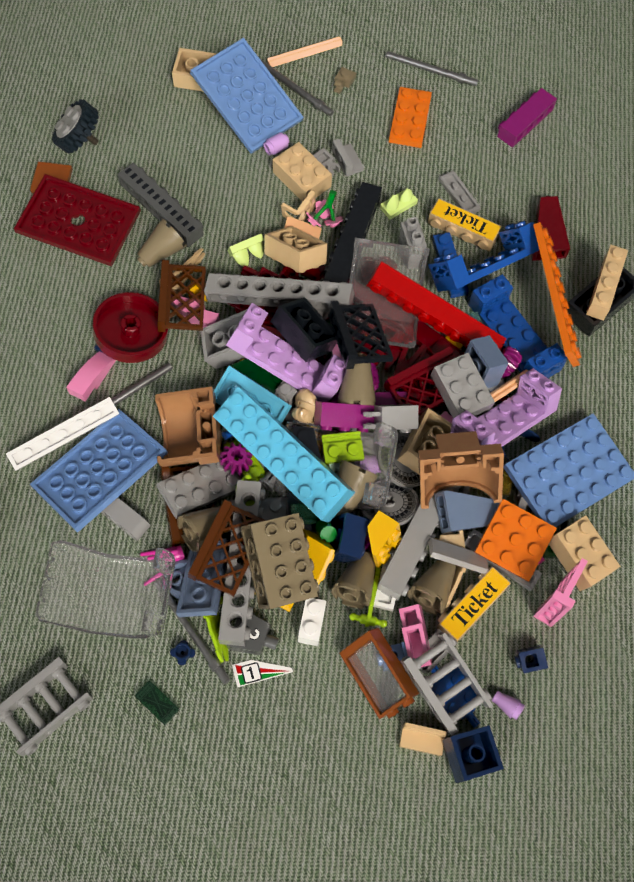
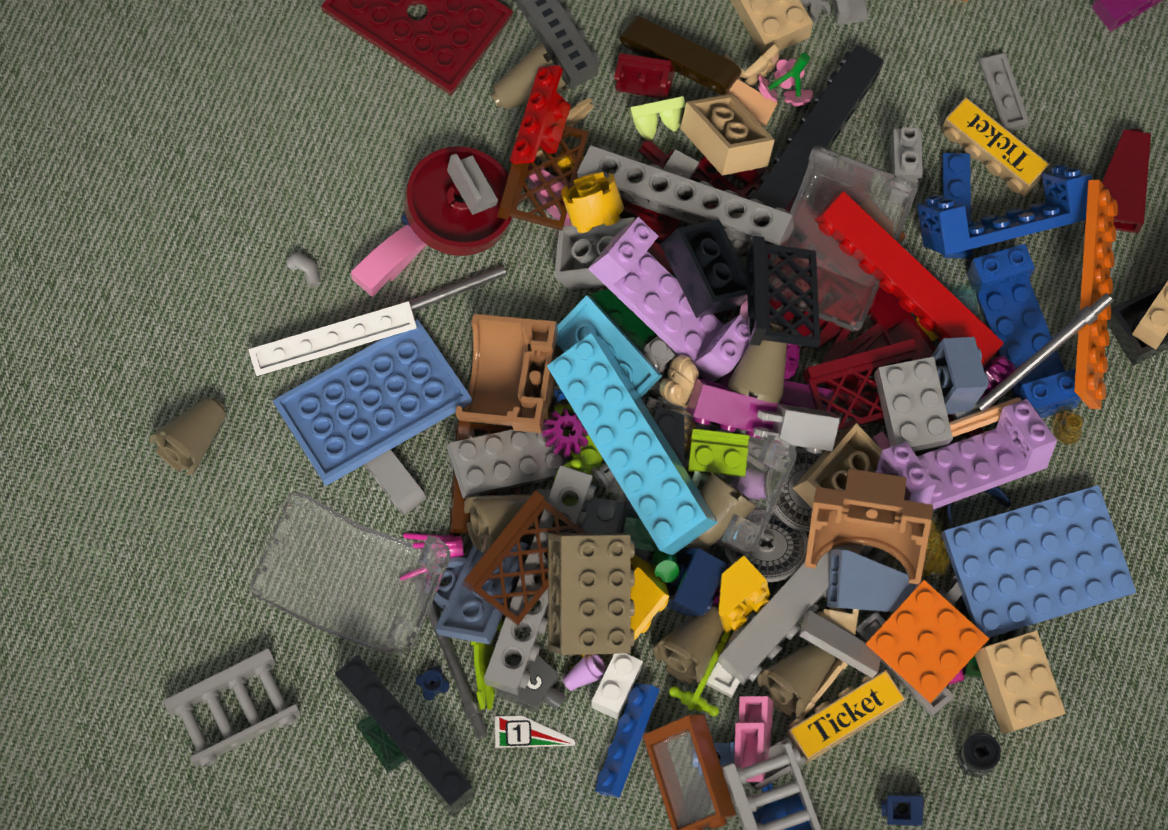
camera: 15 degrees right, 5 degrees up
yellowish green tile [380,188,418,220] -> none
bright pink fence [533,558,588,627] -> none
none -> light grey arm [286,252,321,287]
none -> black arch [335,655,475,817]
none -> light grey panel [447,154,498,215]
none -> red bracket [510,65,571,164]
none -> yellow brick [561,172,624,233]
none -> lavender cone [563,654,607,691]
none -> blue plate [595,684,660,798]
none -> dark red hinge [614,53,675,100]
none -> dark brown beam [619,16,742,95]
none -> light grey tile [663,149,699,179]
none -> black wheel [957,733,1001,778]
none -> flat silver bar [976,292,1114,412]
none -> clear yellow cone [1054,414,1083,445]

